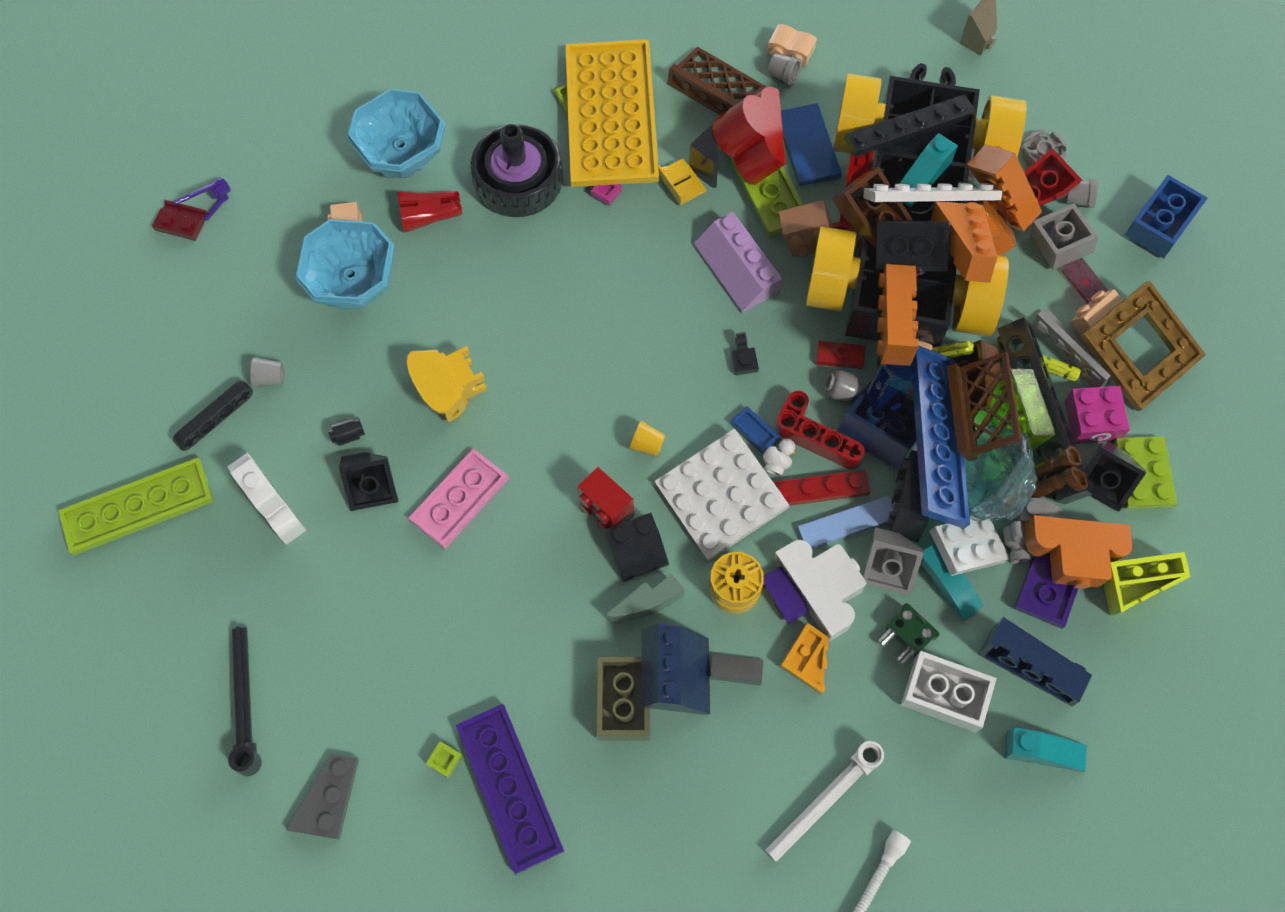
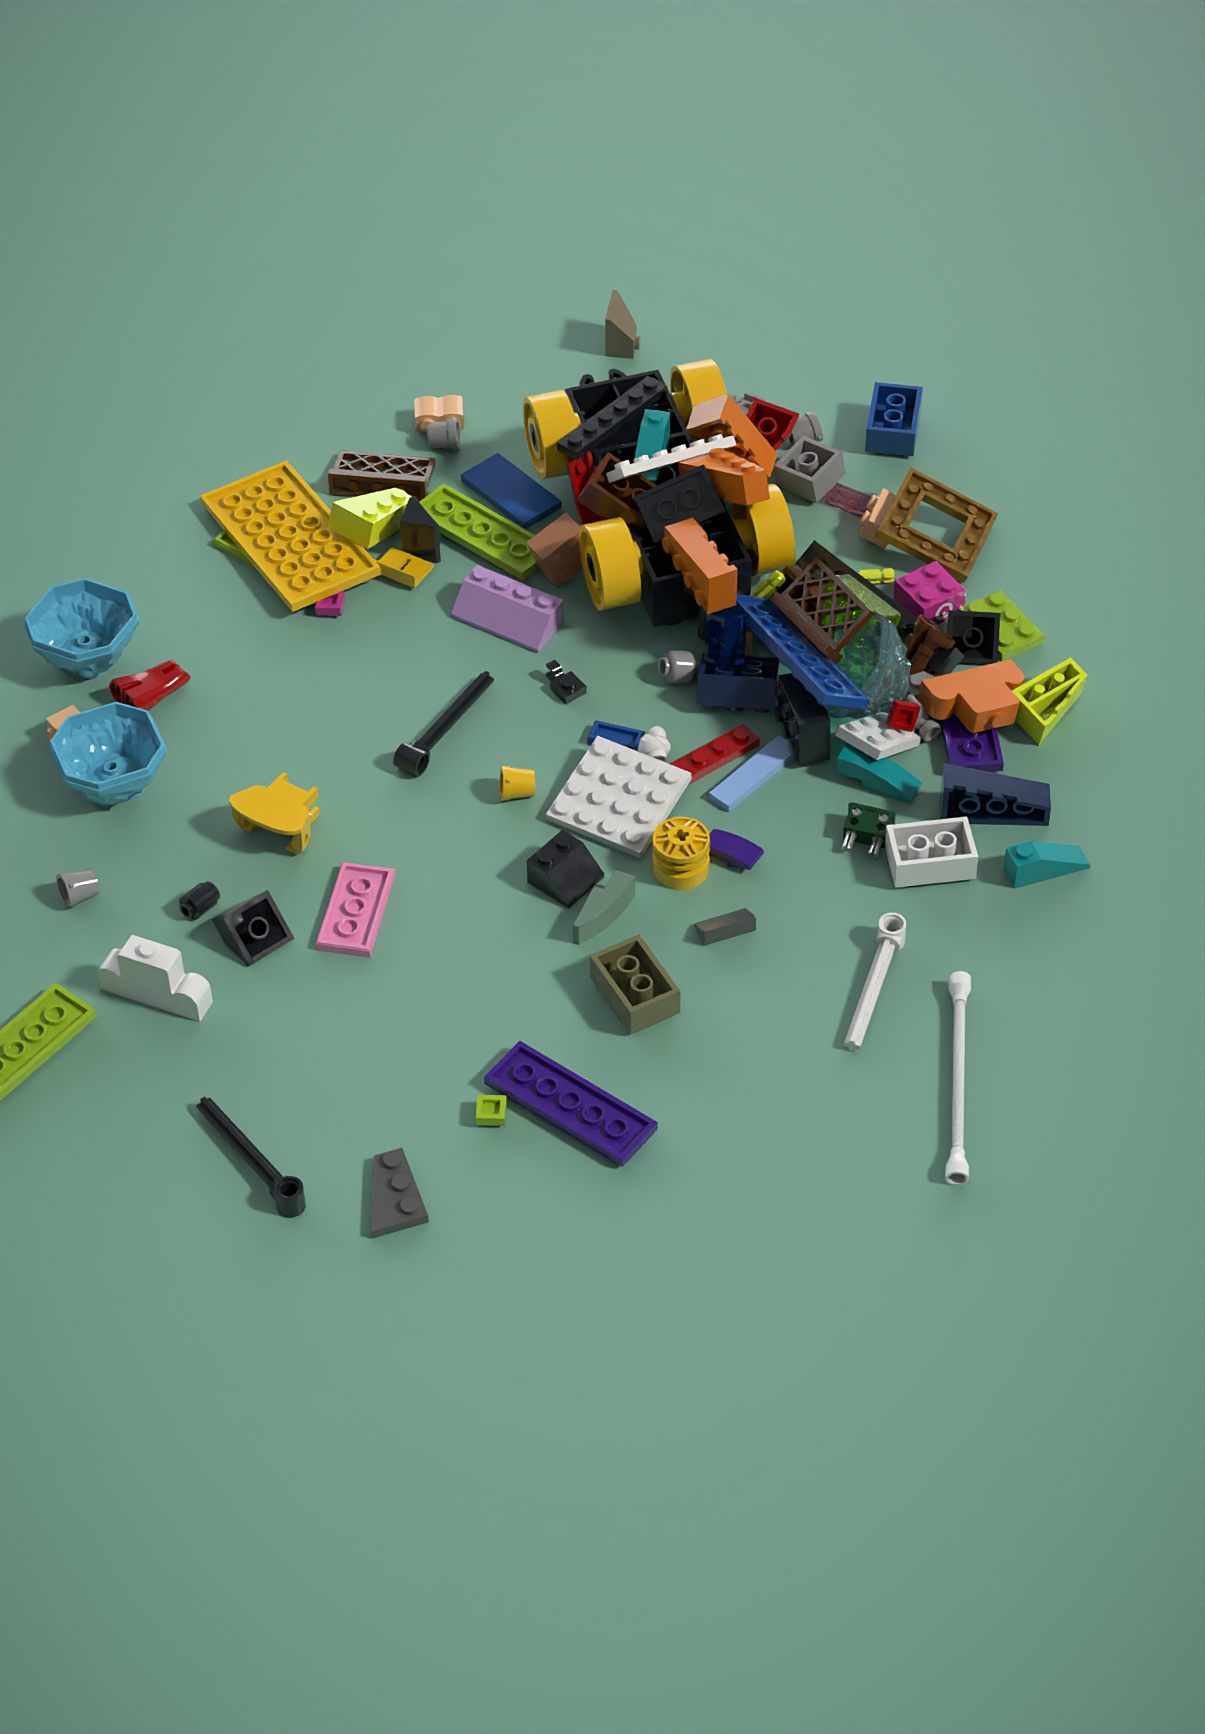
camera: 30 degrees left, 20 degrees down
black beam [173,381,253,451] -> none
black wheel [470,124,563,217] -> none
red brick [577,467,635,531] -> none
dark blue slope [641,623,710,715] -> none
red brick [713,87,786,185] -> none
white brick [773,540,866,642] -> none
red beam [775,390,865,469] -> none
light orange wing [779,623,829,694] -> none
red plate [816,341,865,369] -> none
light grey slope [863,527,924,596] -> none
light grey fence [1031,310,1112,388] -> none
none -> neon yellow wedge [328,488,412,549]
none -> black piece [393,671,494,776]
none -> red plate [886,700,921,731]

